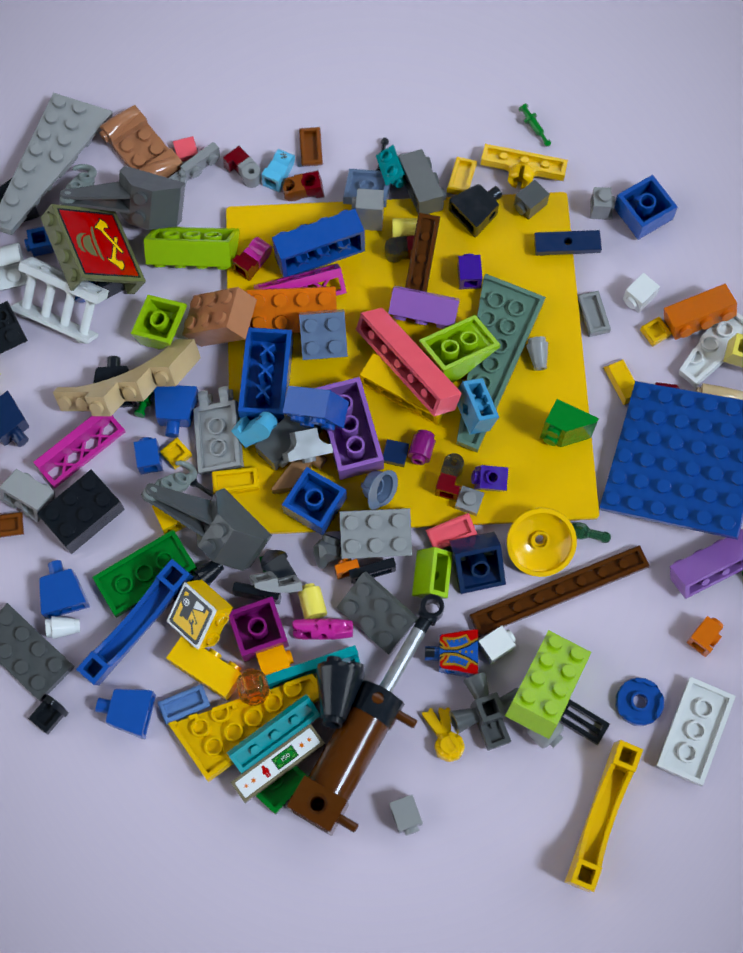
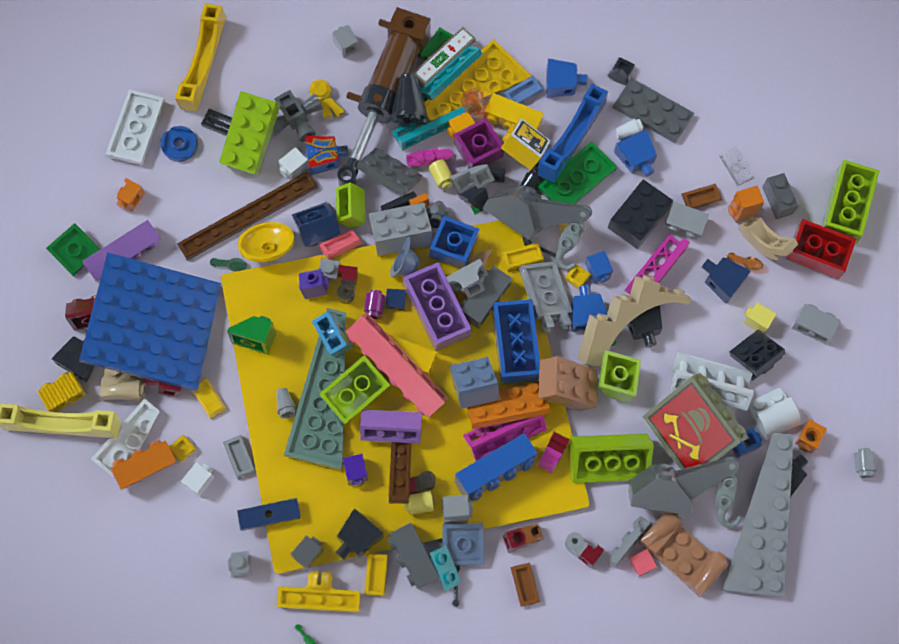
camera: 165 degrees right, 0 degrees up
medium azure leg [231,412,278,448] -> none
medium azure leg [261,149,295,193] -> none
blue brick [283,386,349,431] -> none
blue brick [614,174,678,240] -> none

